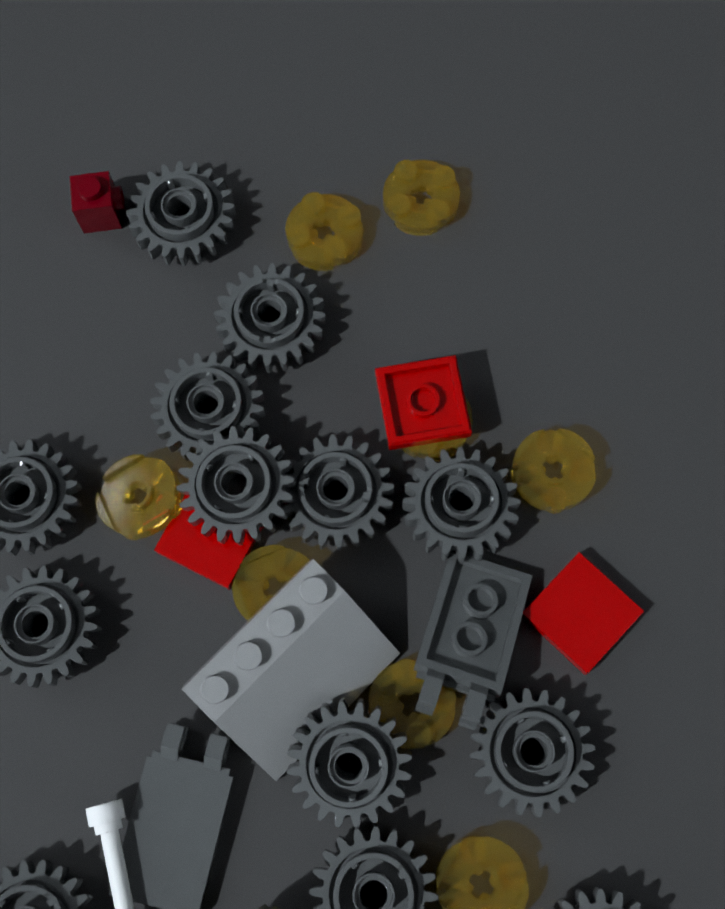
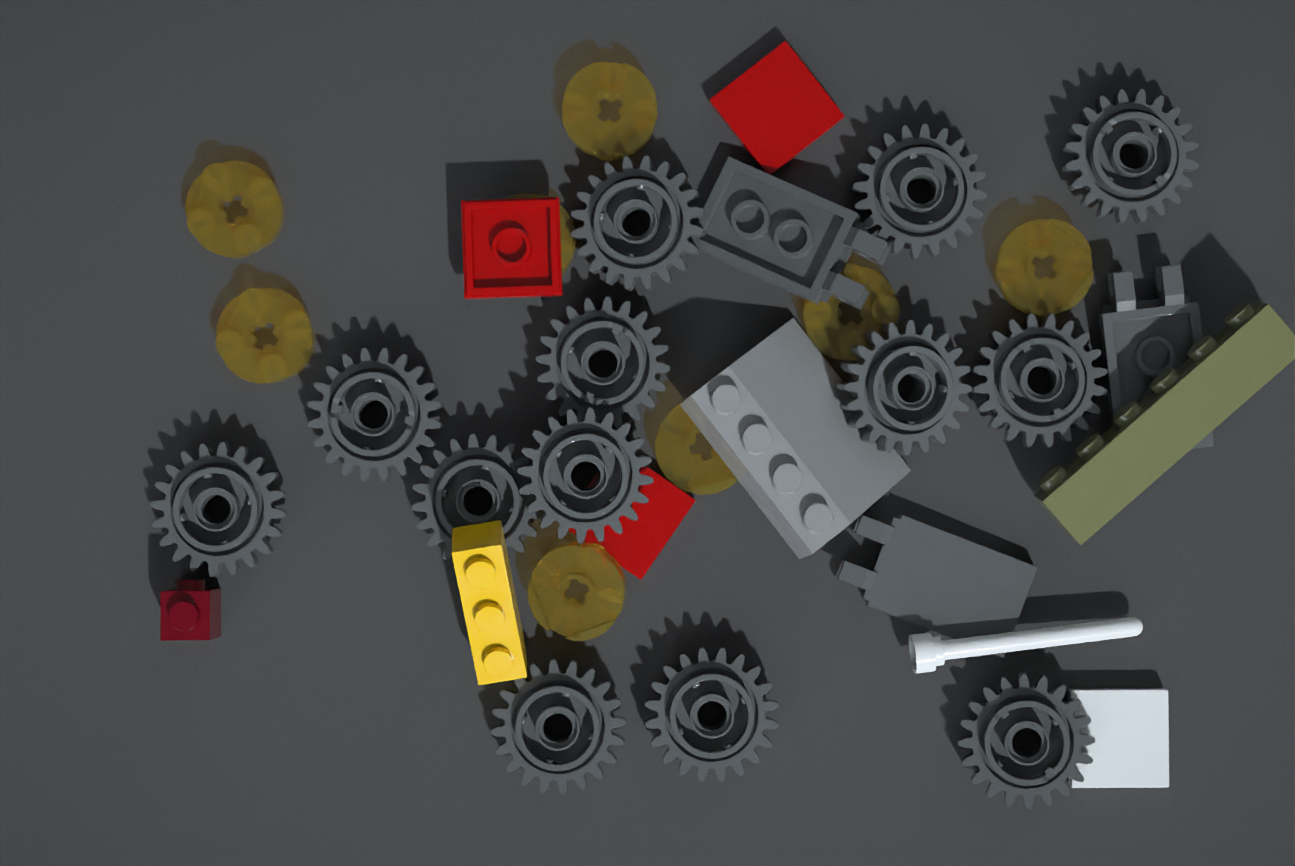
camera: 80 degrees left, 15 degrees up
none -> yellow brick [451,520,527,685]

